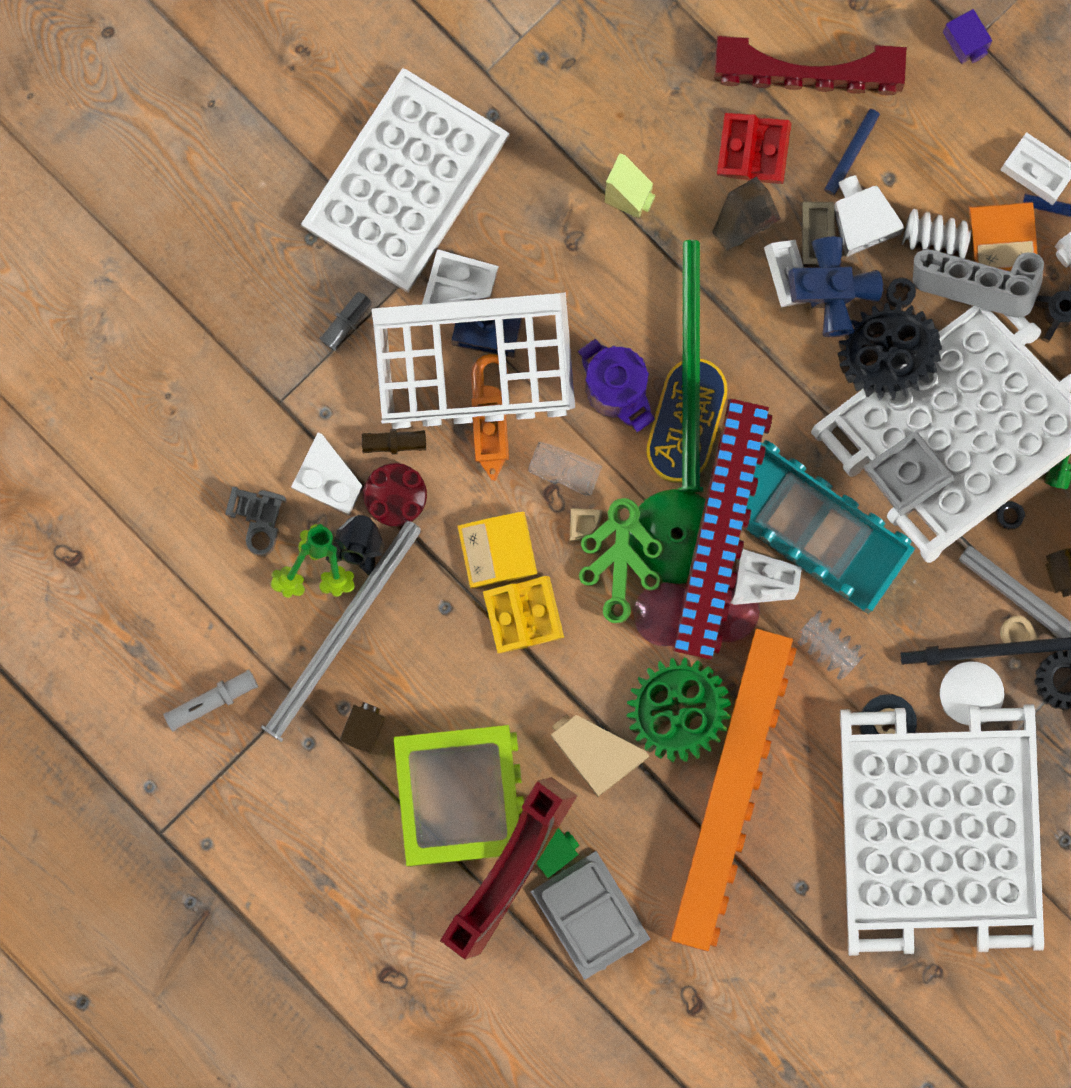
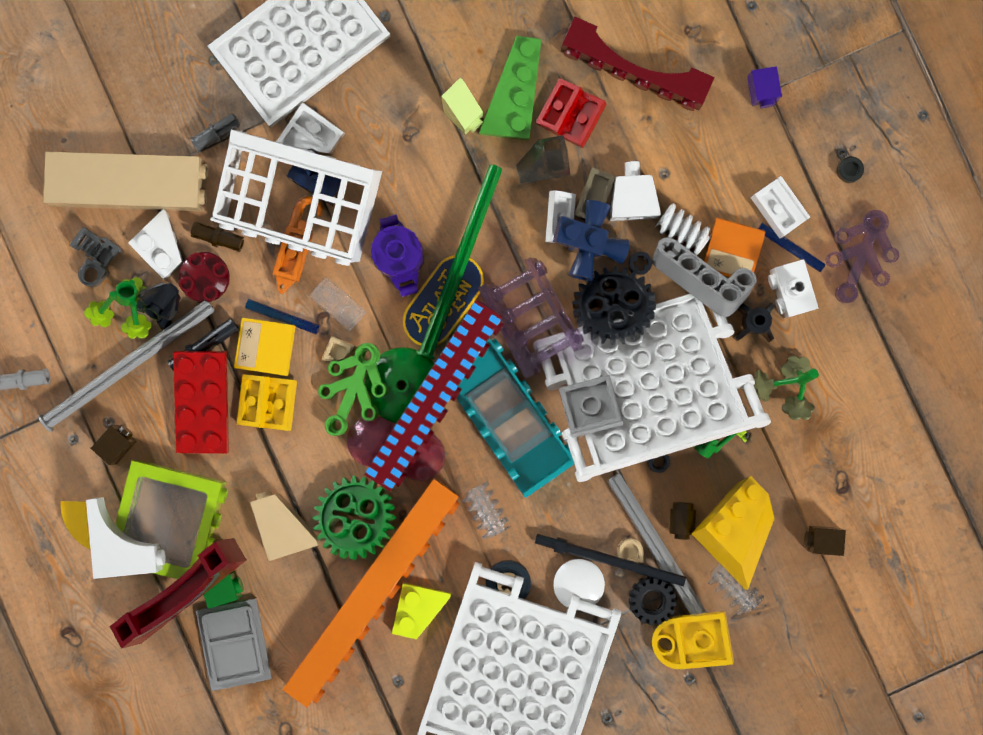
camera: 15 degrees right, 5 degrees up
white wing [731,549,802,605] -> none
dark blue bar [824,108,880,196] -> none
none -> tan brick [43,152,208,211]
none -> yellow tile [61,501,91,550]
none -> white arch [86,497,166,579]
none -> black pin [167,317,240,371]
none -> red plate [173,351,229,454]
none -> clear blue bar [245,299,320,335]
none -> neon yellow wing [392,582,451,639]
none -> fence [478,258,584,379]
none -> bright green wing [479,36,541,141]

